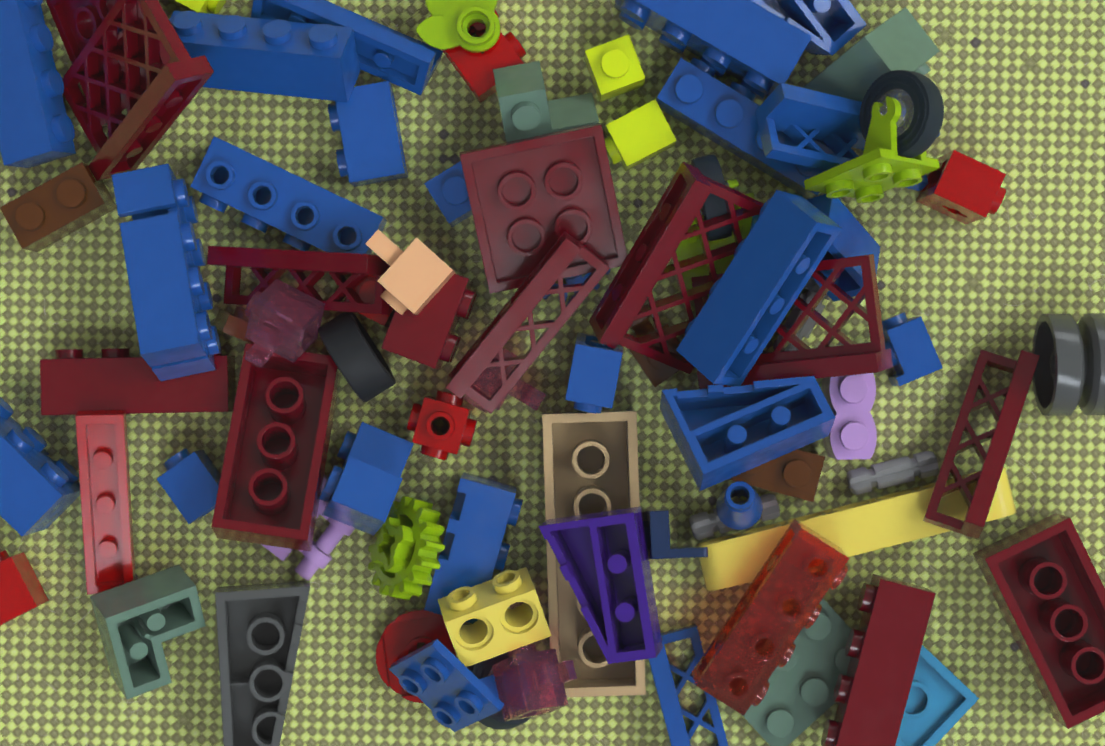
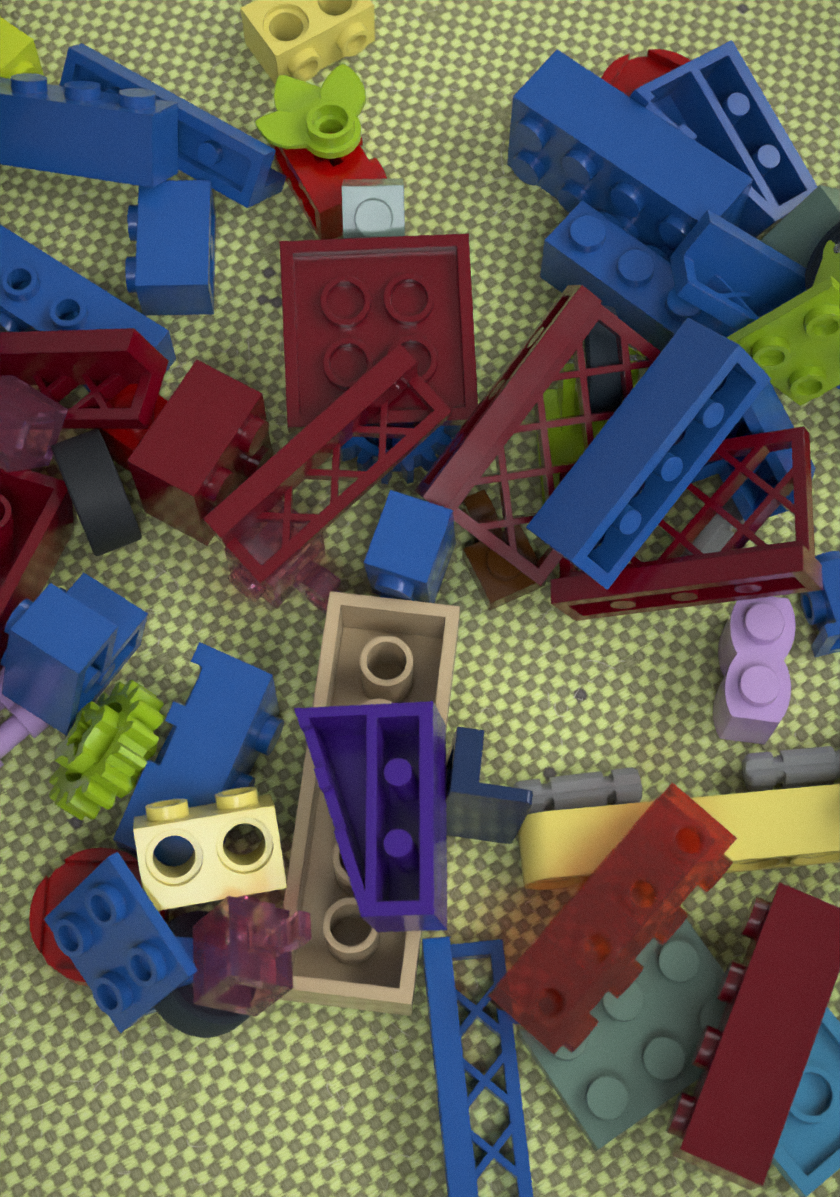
camera: 10 degrees right, 20 degrees down
light nougat brick [365,229,456,315] -> none
red brick [407,390,477,460] -> none
blue brick [424,161,473,227] -> none
neon yellow brick [584,34,645,102] -> none
neon yellow brick [604,99,677,171] -> none
blue wedge [660,376,836,491] -> none
blue cone [716,481,763,530] -> none
reddish brown brick [728,449,825,502] -> none

